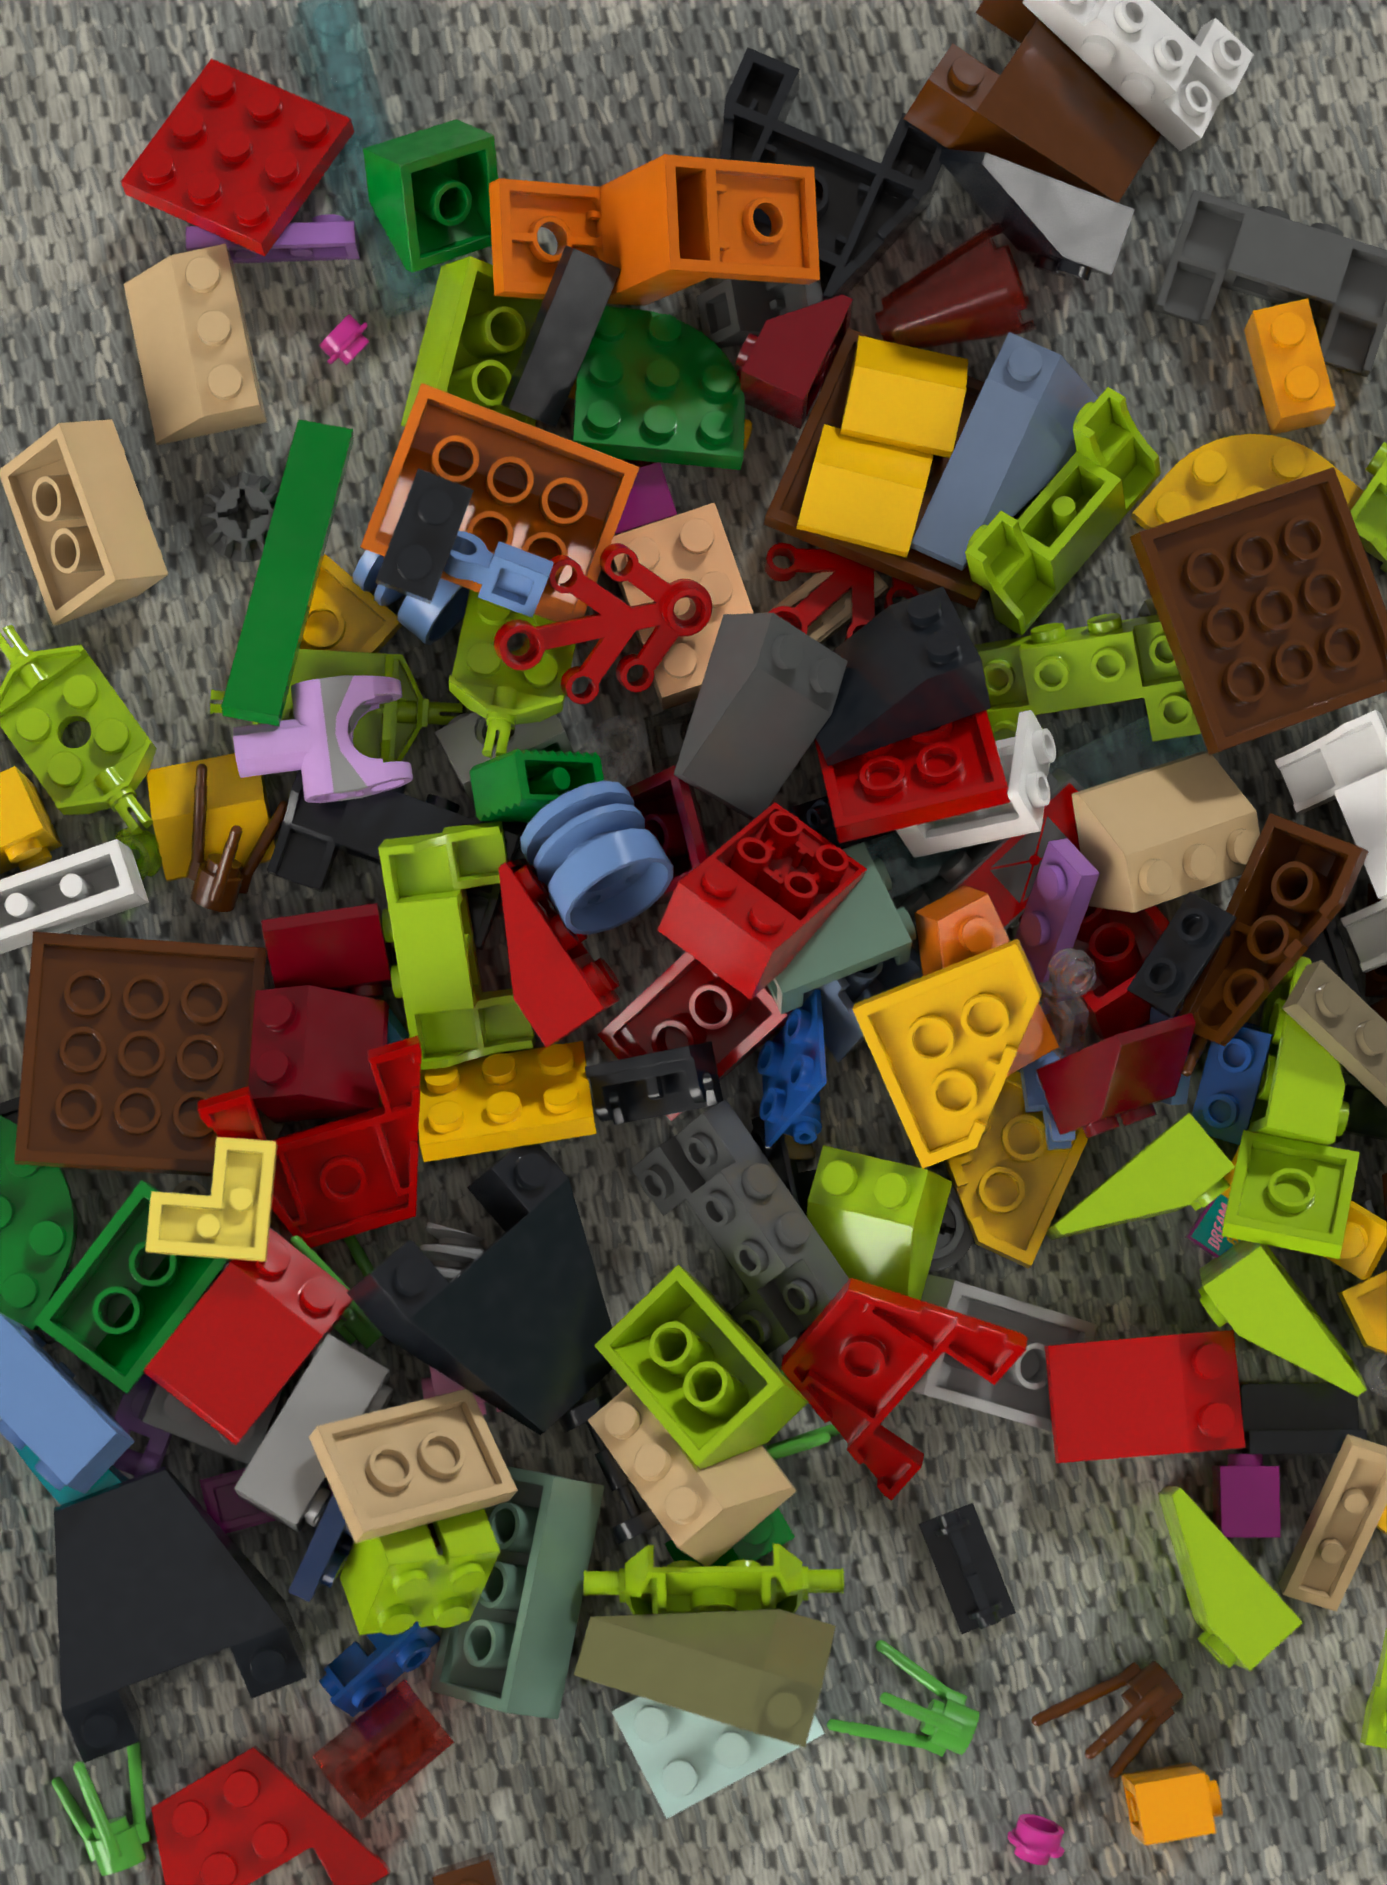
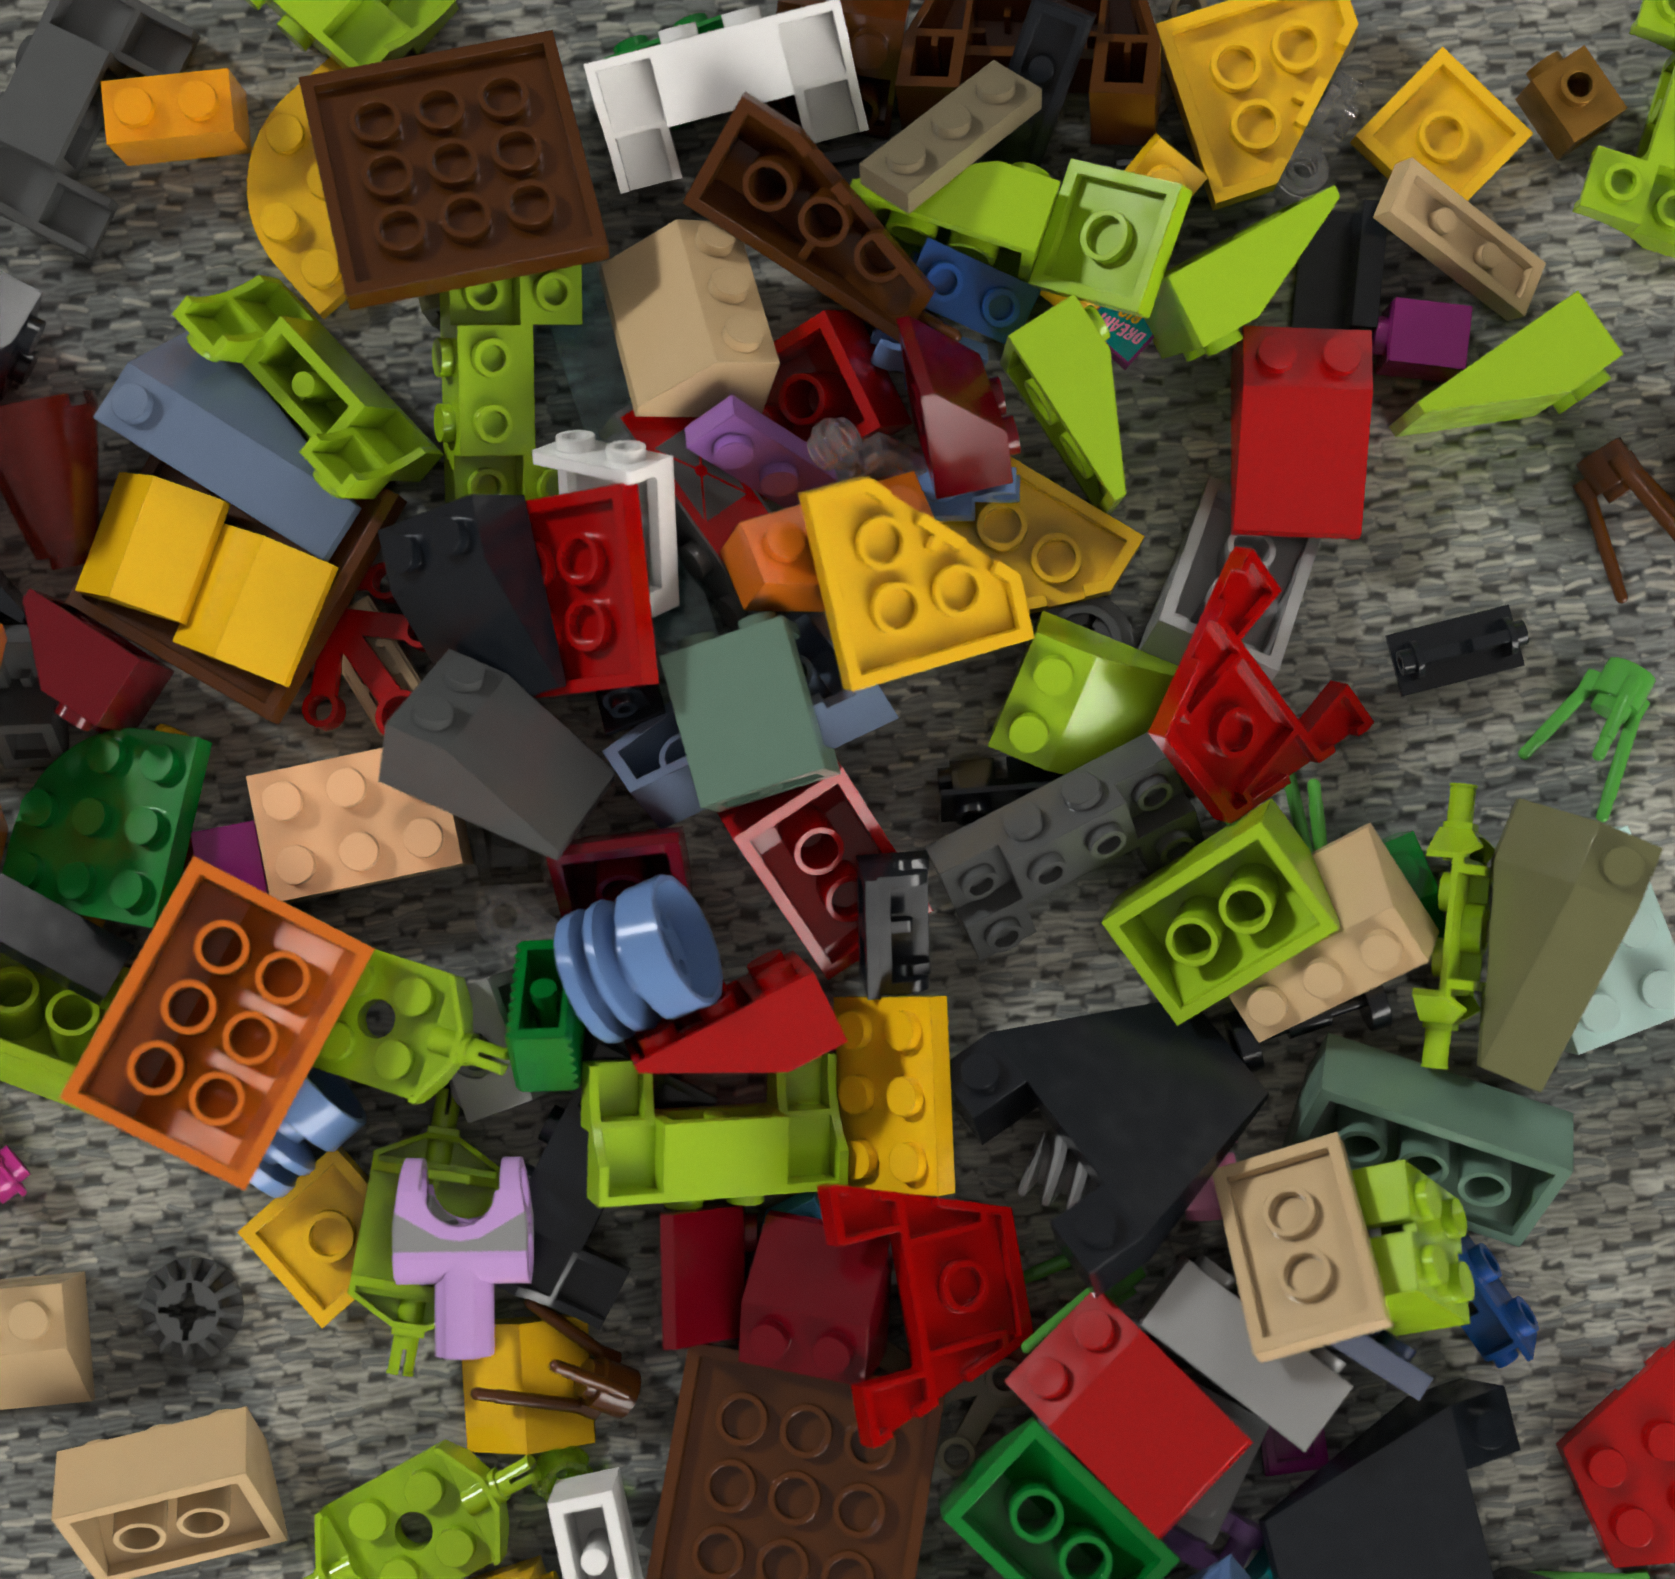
camera: 85 degrees left, 5 degrees up
light yellow plate [145,1137,277,1262] -> none
green tile [221,419,354,726] -> none
clear red brick [313,1679,454,1820] -> none
black brick [375,468,474,604] -> none
medium blue plate [444,531,554,618] -> none
red plant [494,543,713,704] -> none
red slope [658,802,867,1000] -> none
blue hinge [757,989,827,1147] -> none
black hinge [1127,892,1237,1018] -> none

